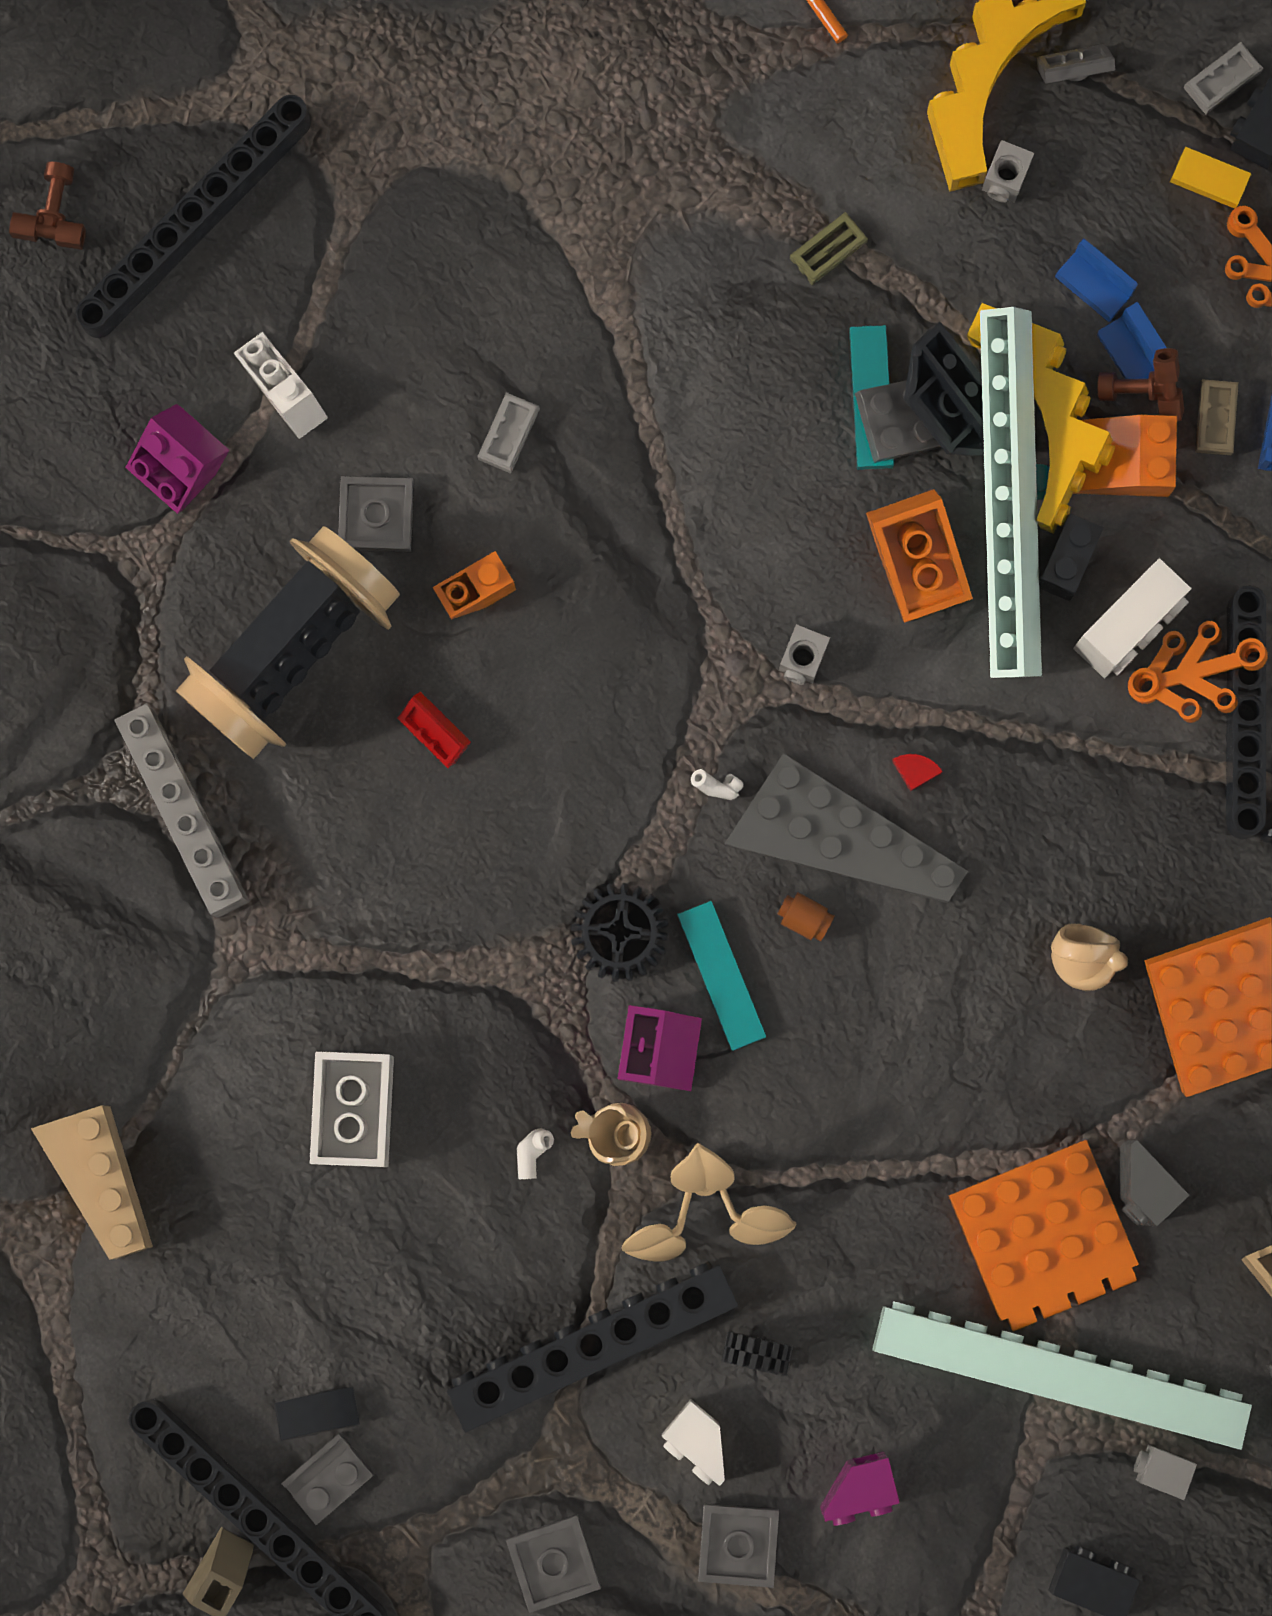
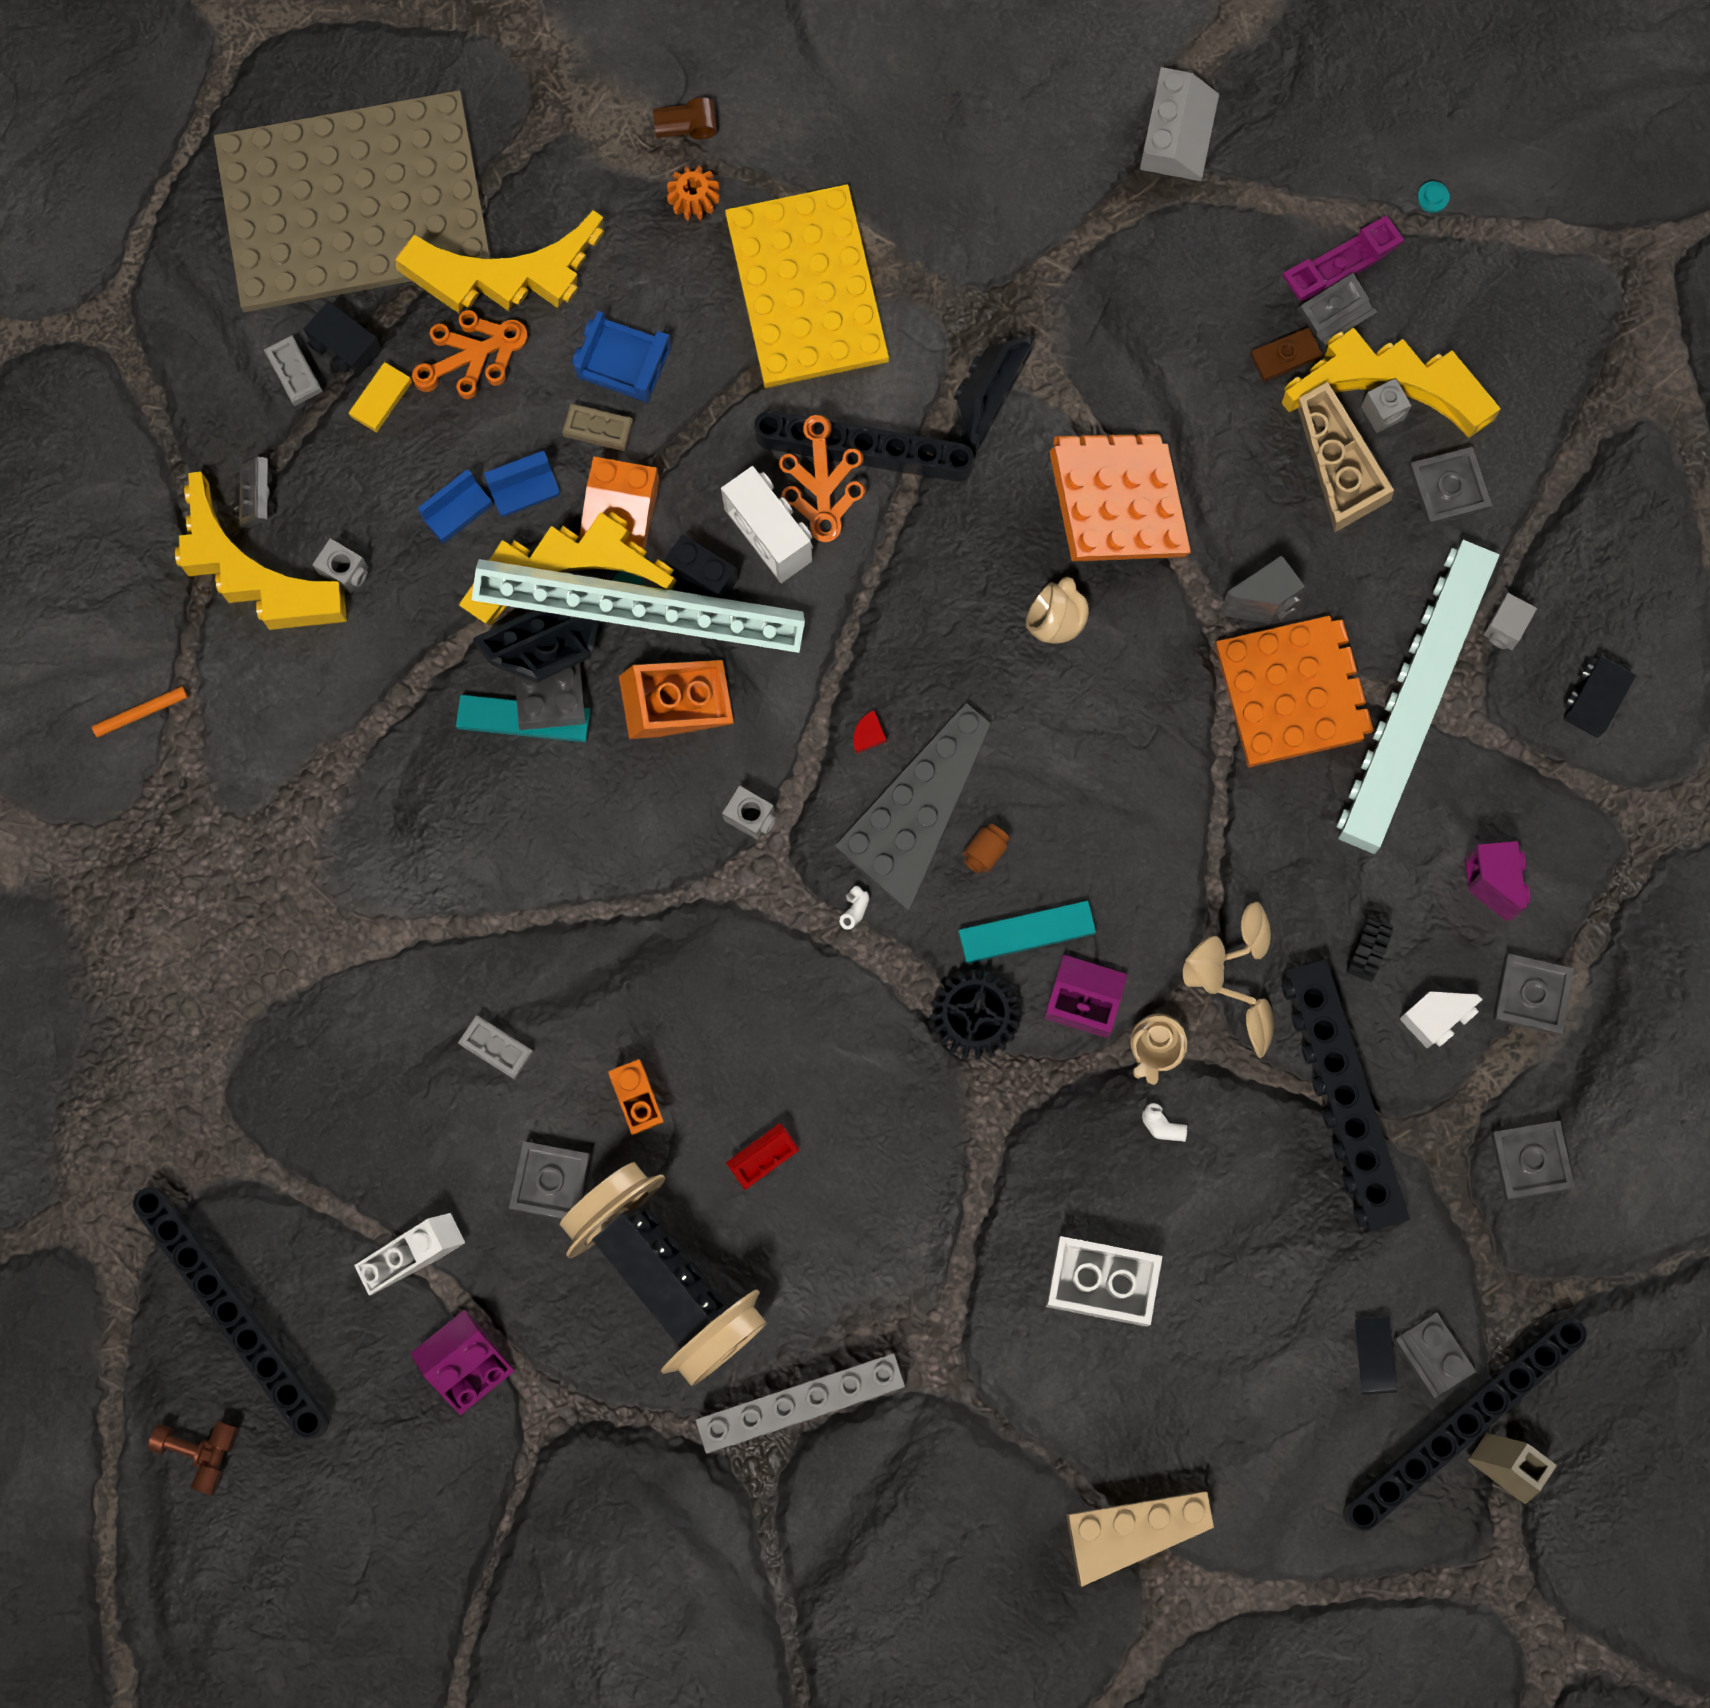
camera: 85 degrees left, 5 degrees down
olive tile [790,212,868,285] -> none
copper bar [1098,348,1184,422] -> none

